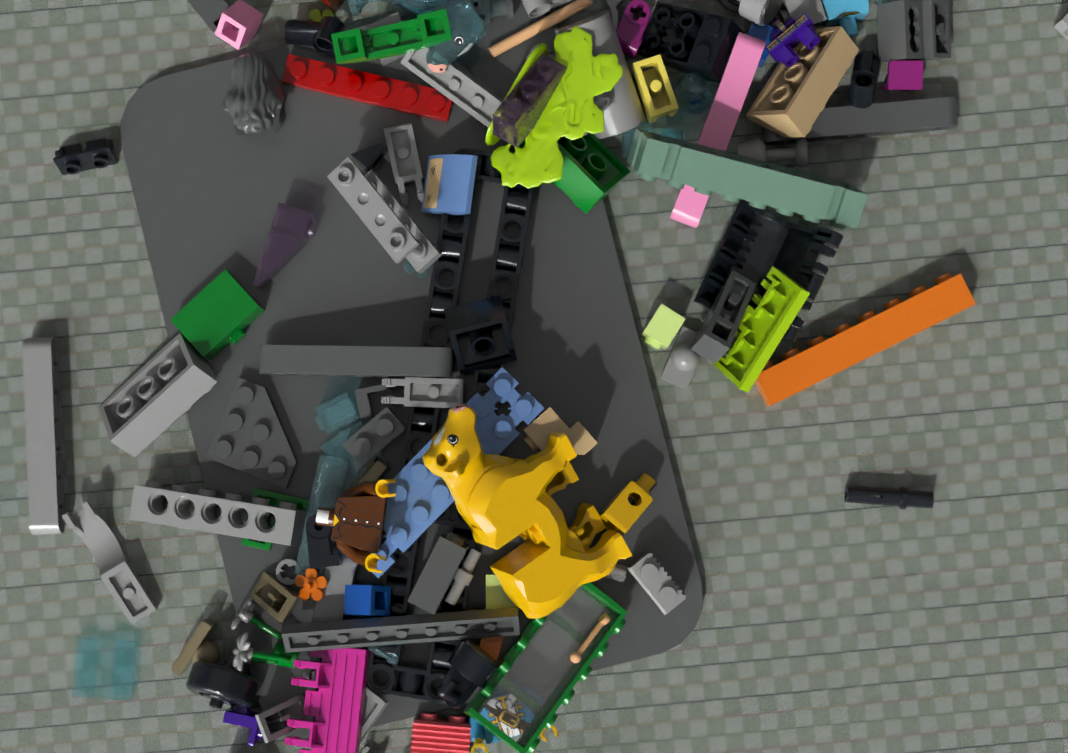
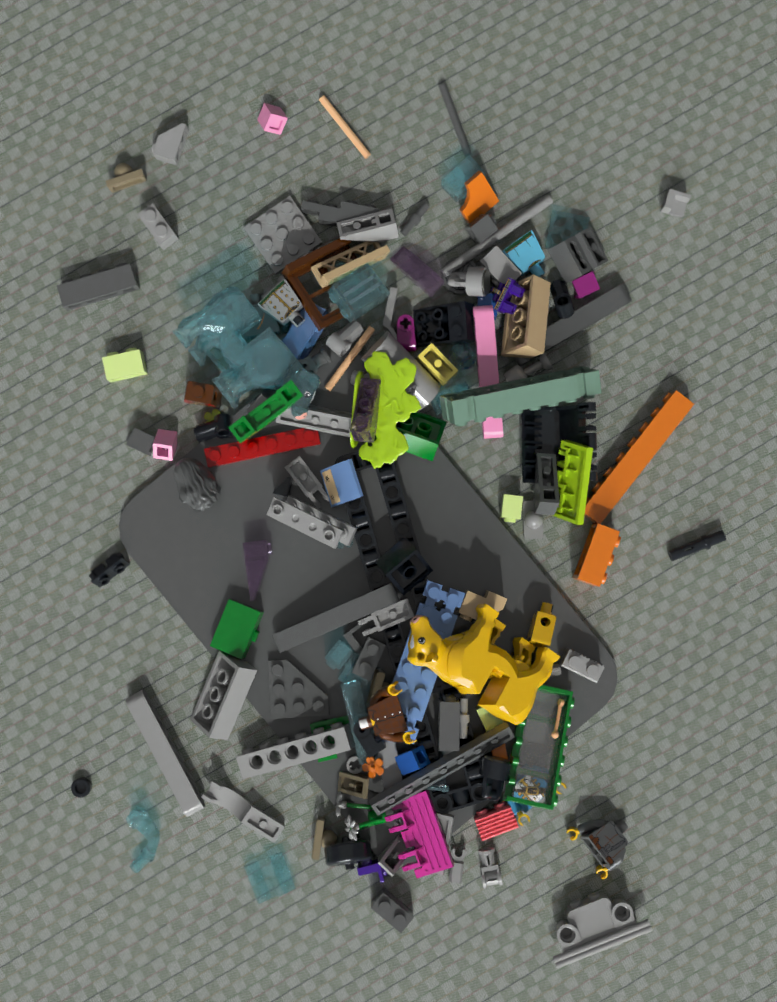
camera: 20 degrees left, 0 degrees up
none -> orange brick [572,523,621,587]

